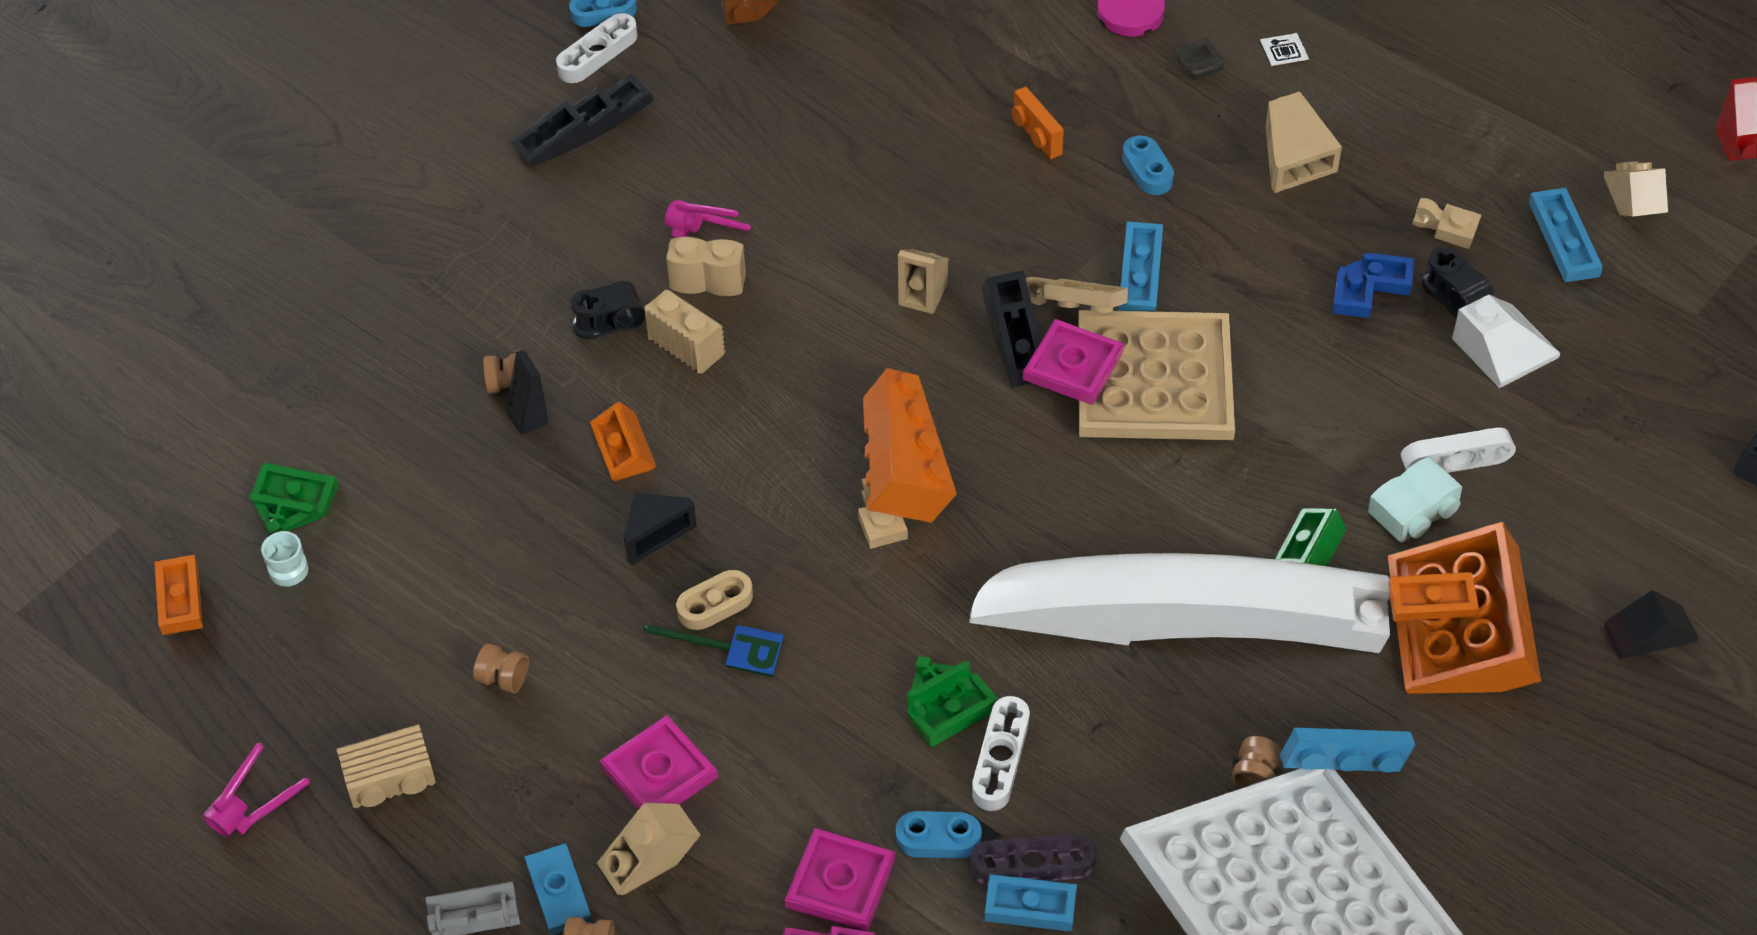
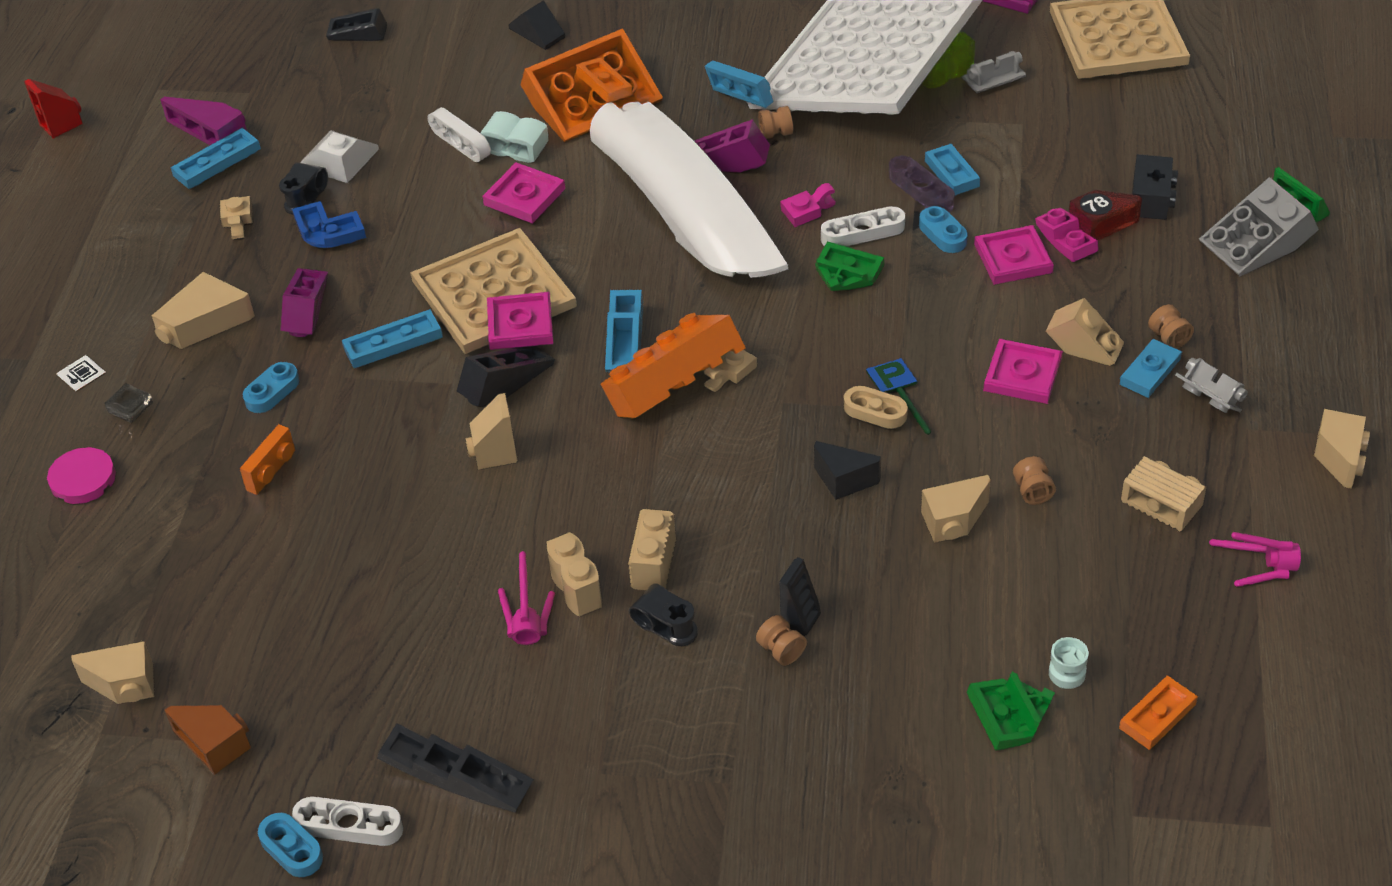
camera: 120 degrees left, 5 degrees down
orange slope [589,401,657,481] -> none
tan hinge [1026,277,1128,313] -> none
green slope [1275,508,1346,566] -> none
tan slope [1604,161,1668,216] -> none
none -> magenta slope [160,96,247,145]
none -> magenta slope [281,268,328,337]
none -> dark pink plate [482,162,565,224]
none -> dark azure slope [605,290,644,372]
none -> magenta slope [694,119,770,172]
none -> dark pink plate [780,183,836,227]
none -> tan slope [921,475,990,543]

